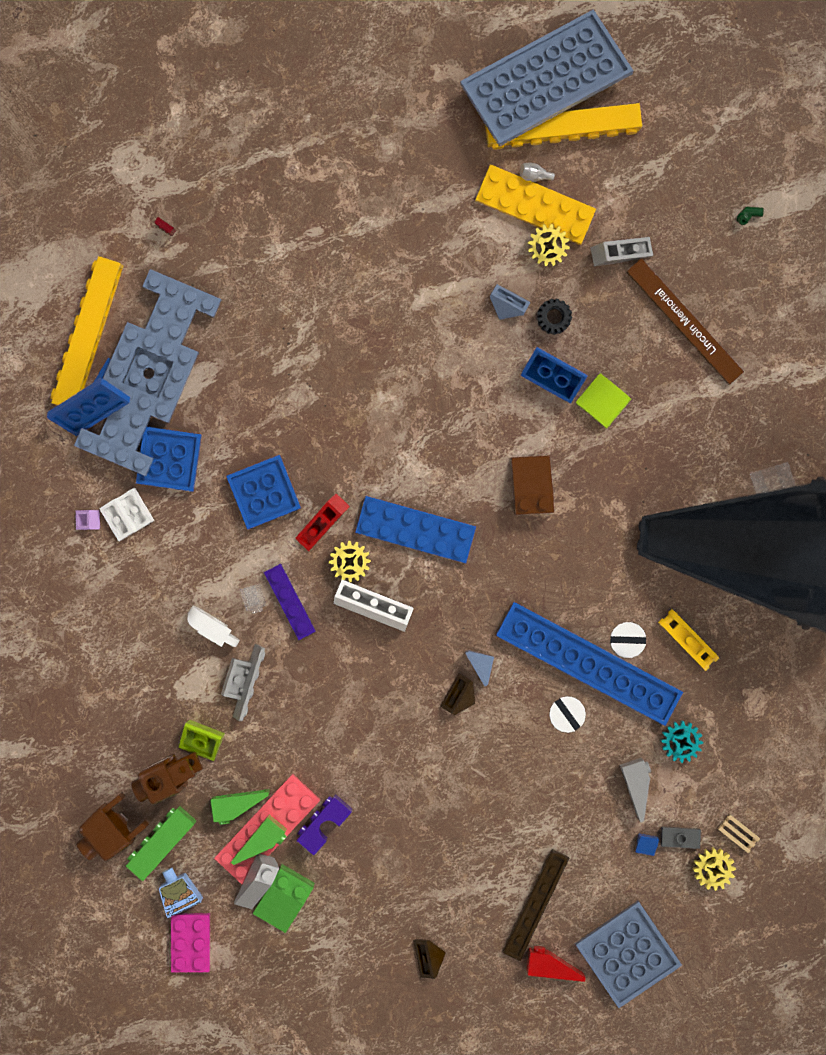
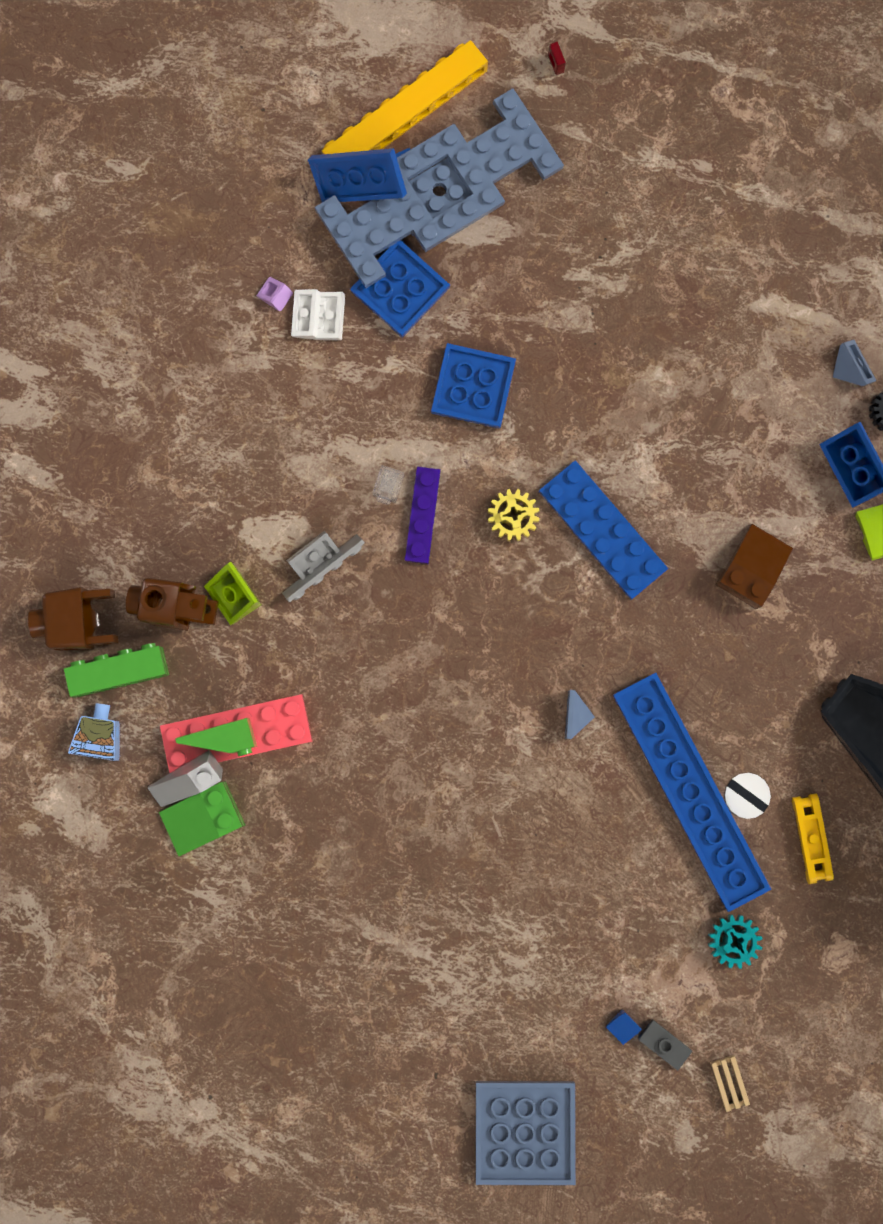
camera: 30 degrees right, 5 degrees down
dark pink plate [171,913,210,972] -> none
white piece [188,606,240,647] -> none
bright green slope [211,789,270,825] -> none
red slope [295,494,350,551] -> none
dark purple arch [297,794,352,855] -> none
white brick [333,580,414,632] -> none
dark brown slope [413,939,446,979] -> none
dark brown slope [441,673,475,715] -> none
dark brown tile [503,849,570,961] -> none
red slope [527,946,586,982] -> none
white sticker [550,696,586,733] -> none
light grey slope [620,758,651,822] -> none
light yellow gear [693,847,736,891] -> none

